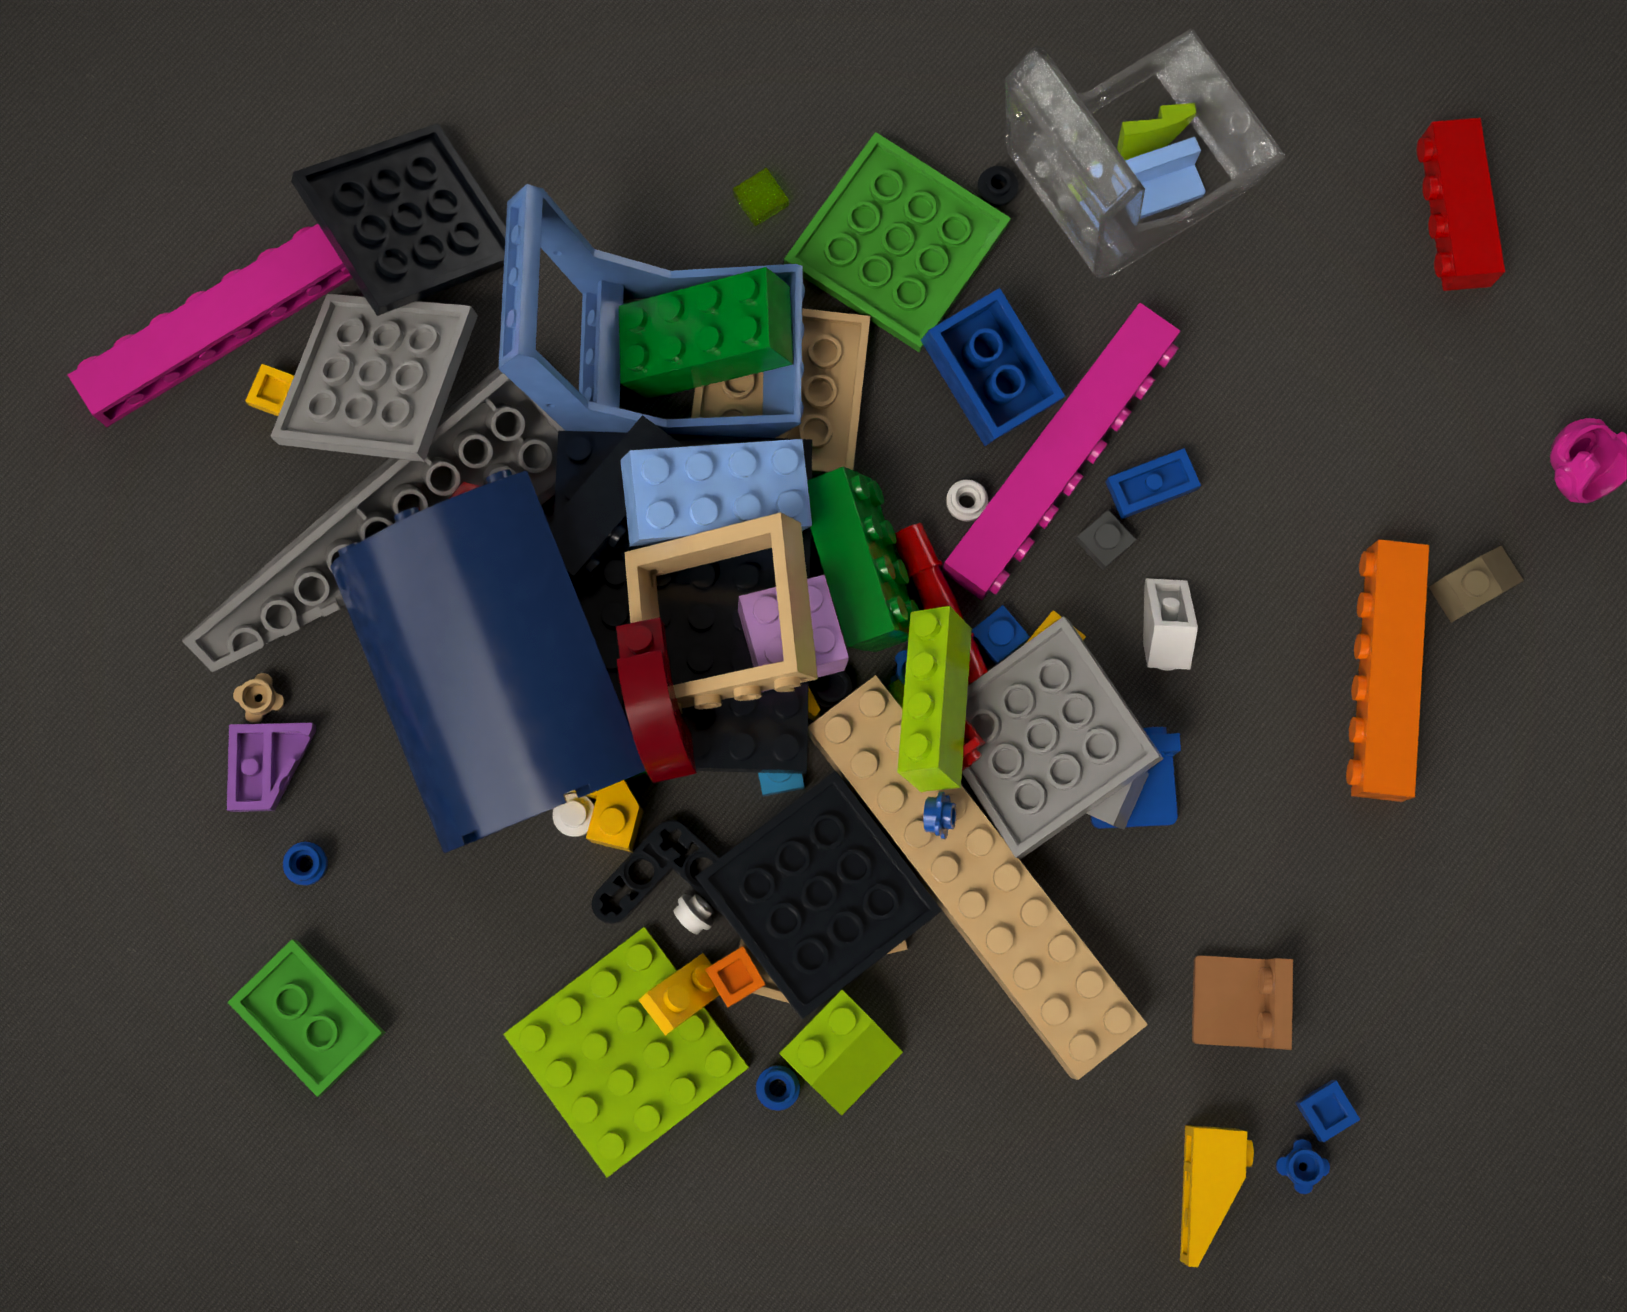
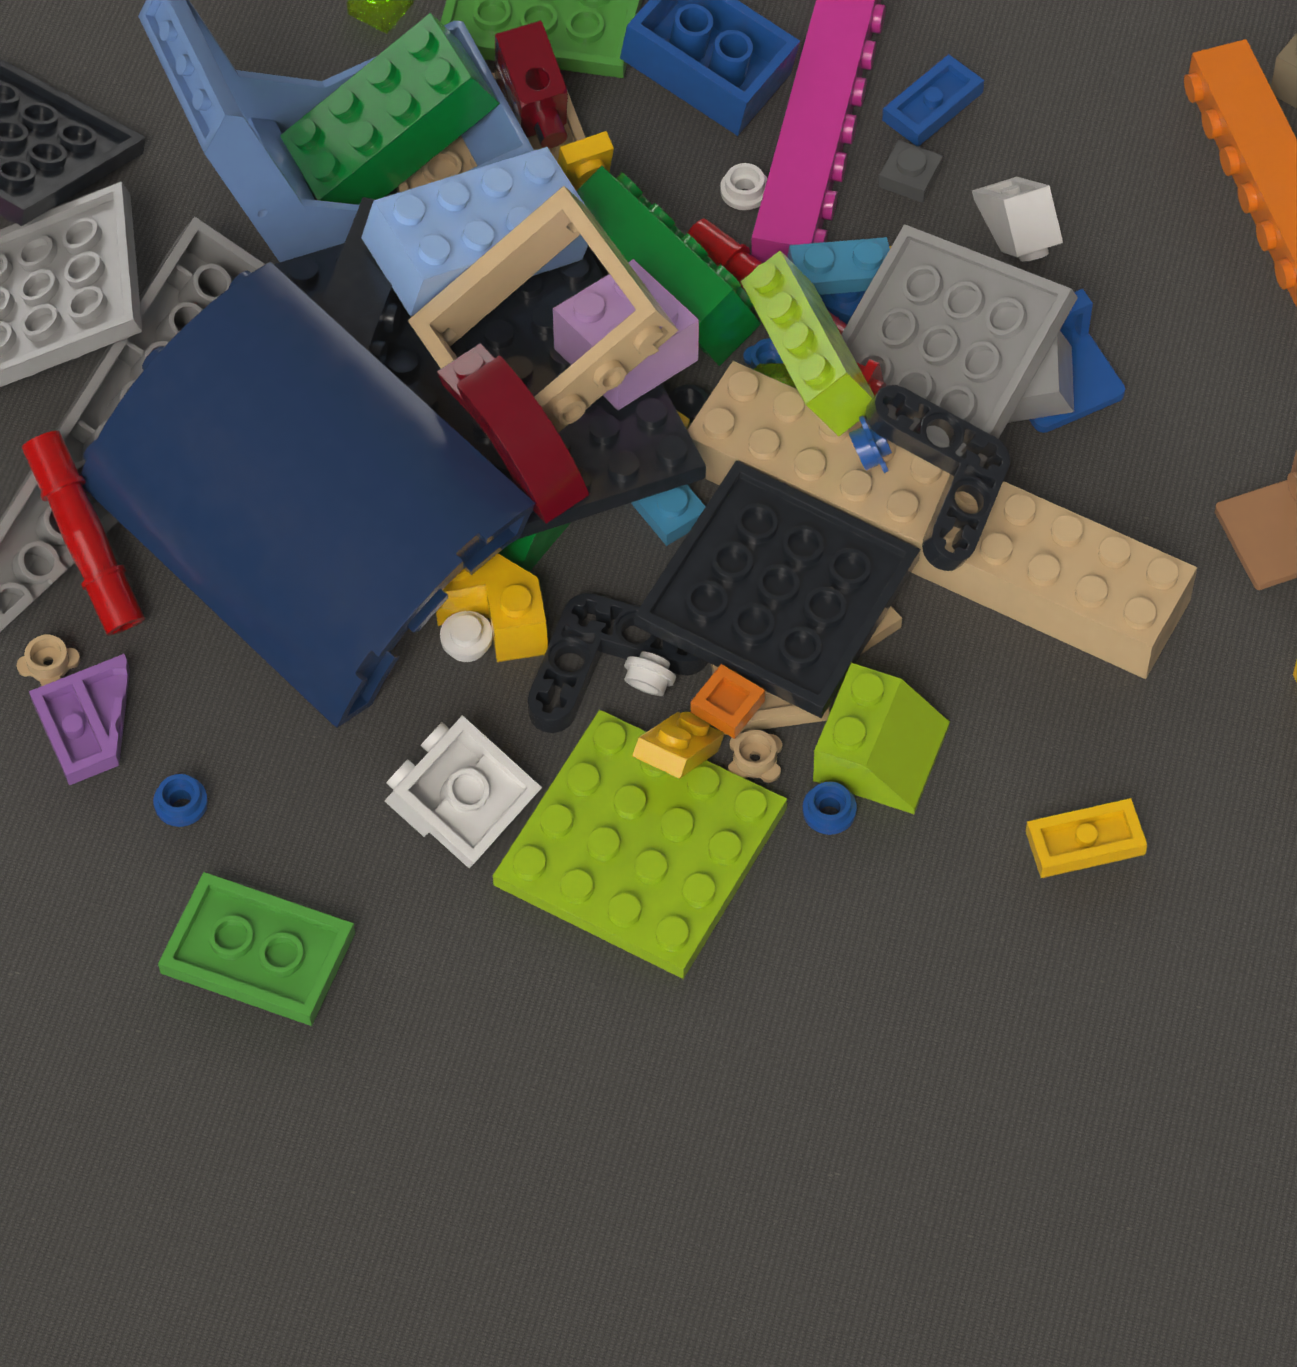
camera: 20 degrees left, 20 degrees down
none -> red piece [21,430,145,636]
none -> white plate [385,715,542,868]
none -> dark red torso [495,20,568,149]
none -> yellow plate [558,131,614,191]
none -> tan plate [728,730,782,783]
none -> dark azure plate [787,237,890,295]
none -> black beam [865,385,1010,571]
none -> yellow plate [1025,798,1147,878]

